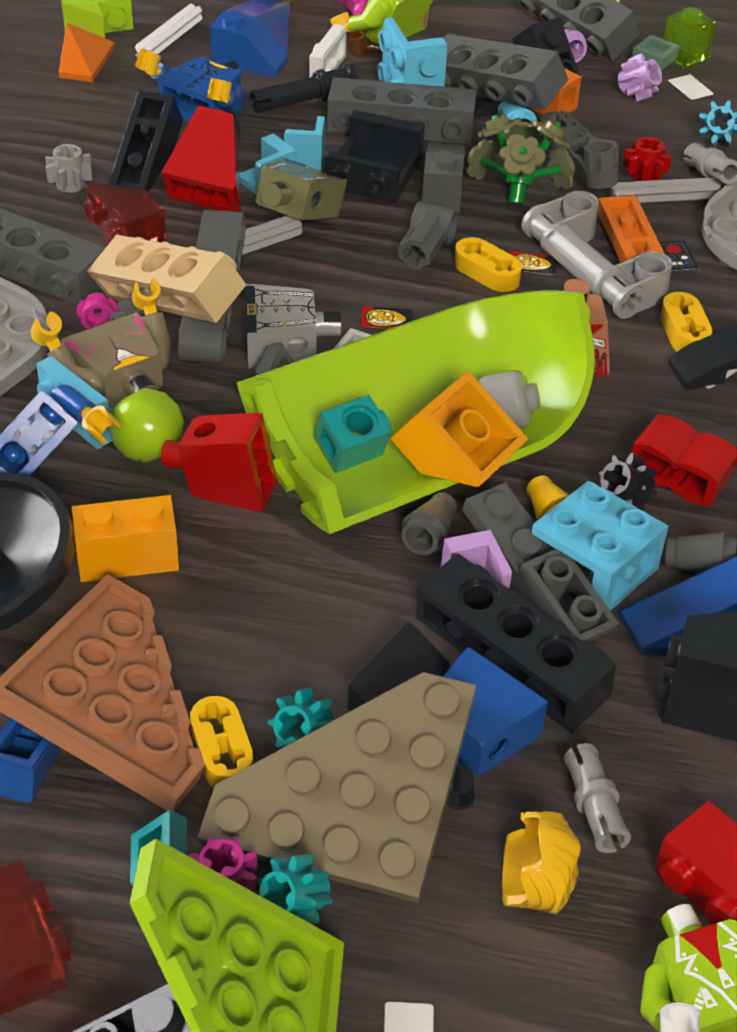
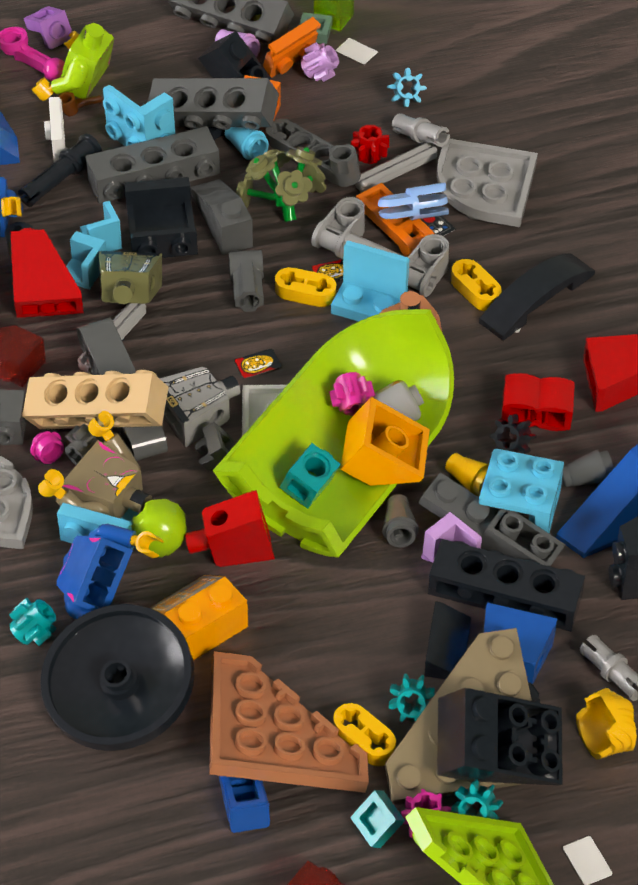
camera: 25 degrees left, 5 degrees up
none -> orange plate [263,17,321,78]
none -> dark pink gear [329,372,375,416]
none -> medium azure bracket [331,241,409,322]
none -> light blue arm [378,182,449,220]
none -> black slope [437,688,563,786]

